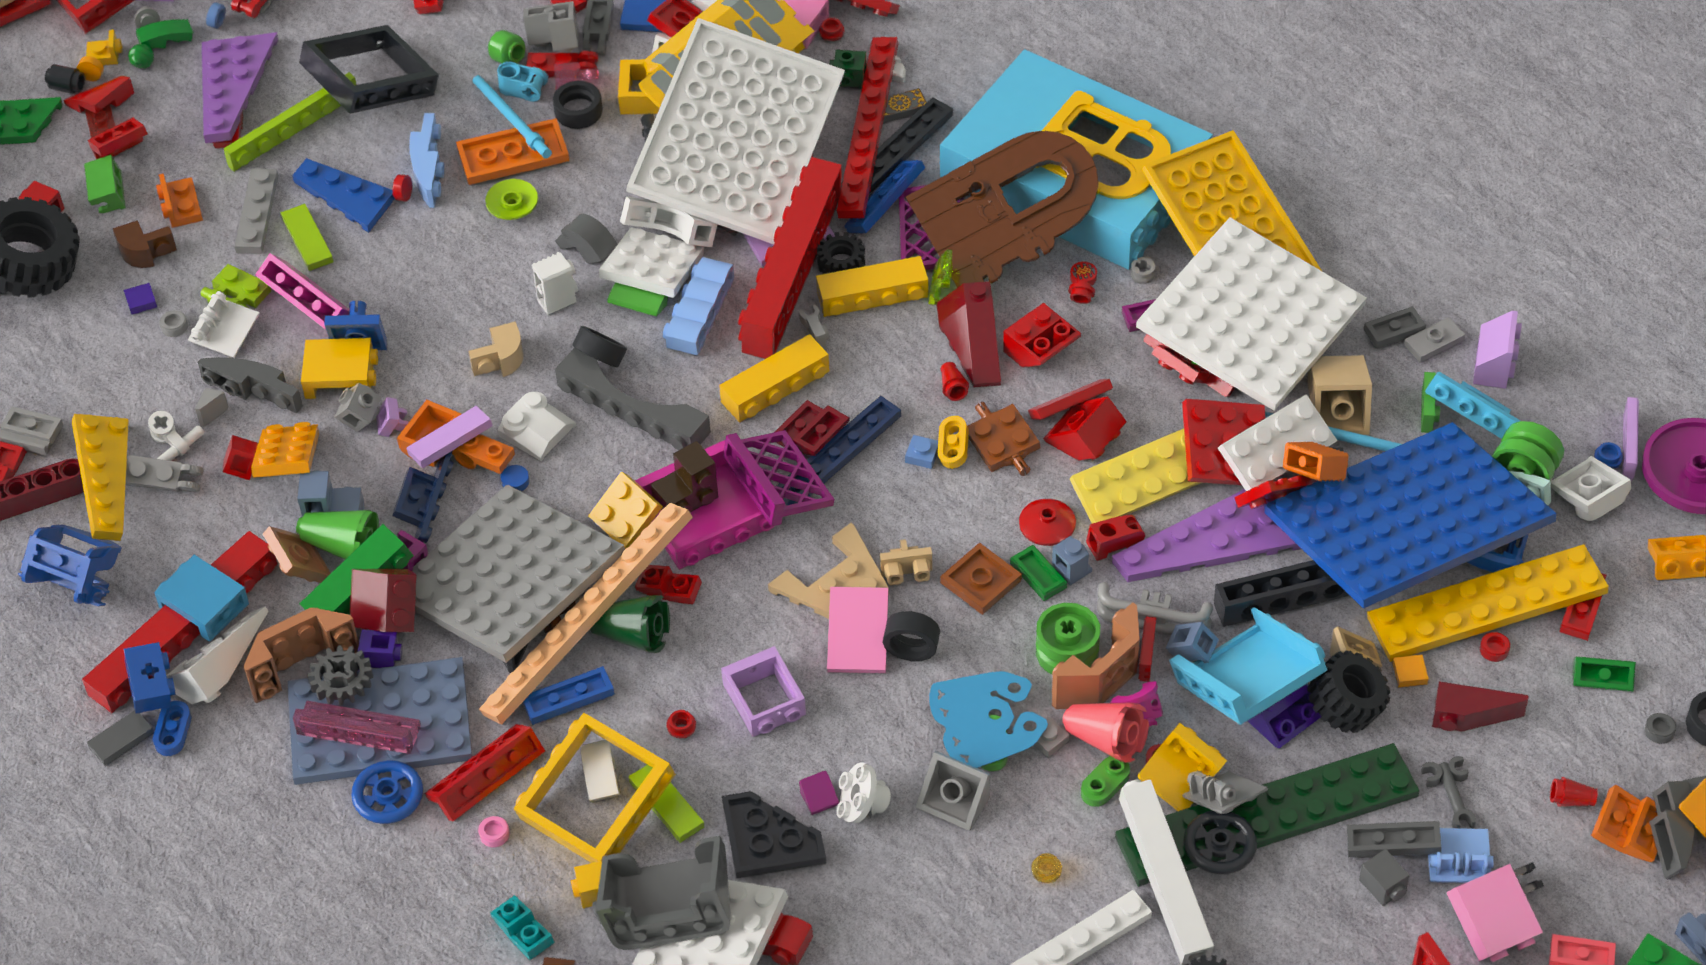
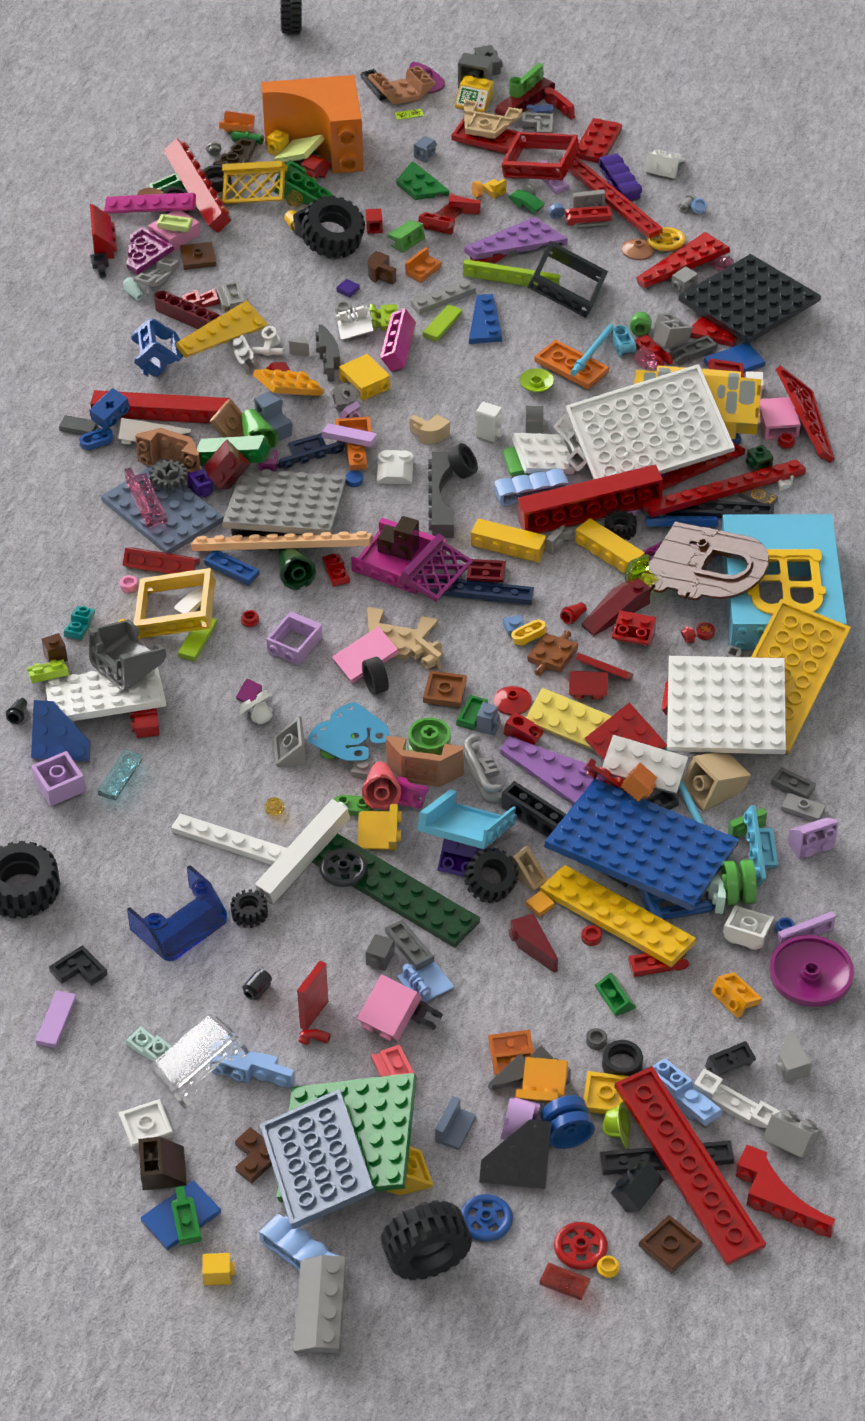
camera: 55 degrees right, 5 degrees down
black brick [44,64,85,94] -> none
green plate [128,44,154,69] -> none
dark azure panel [154,554,249,642] -> none
blue tile [324,301,388,350] -> none
blue plate [351,760,423,824] -> none
red tile [392,174,413,201] -> none
light blue slope [409,113,445,208] -> none
black tyre [553,81,603,129] -> none
yellow plate [588,472,663,549] -> none
black plate [722,791,827,879] -> none
red tile [1138,616,1156,682] -> none
sand blue brick [1166,622,1219,663] -> none
light grey hinge [1182,771,1268,814] -> none
dark grey bar [1421,756,1476,829] -> none
red cone [1550,777,1598,807] -> none

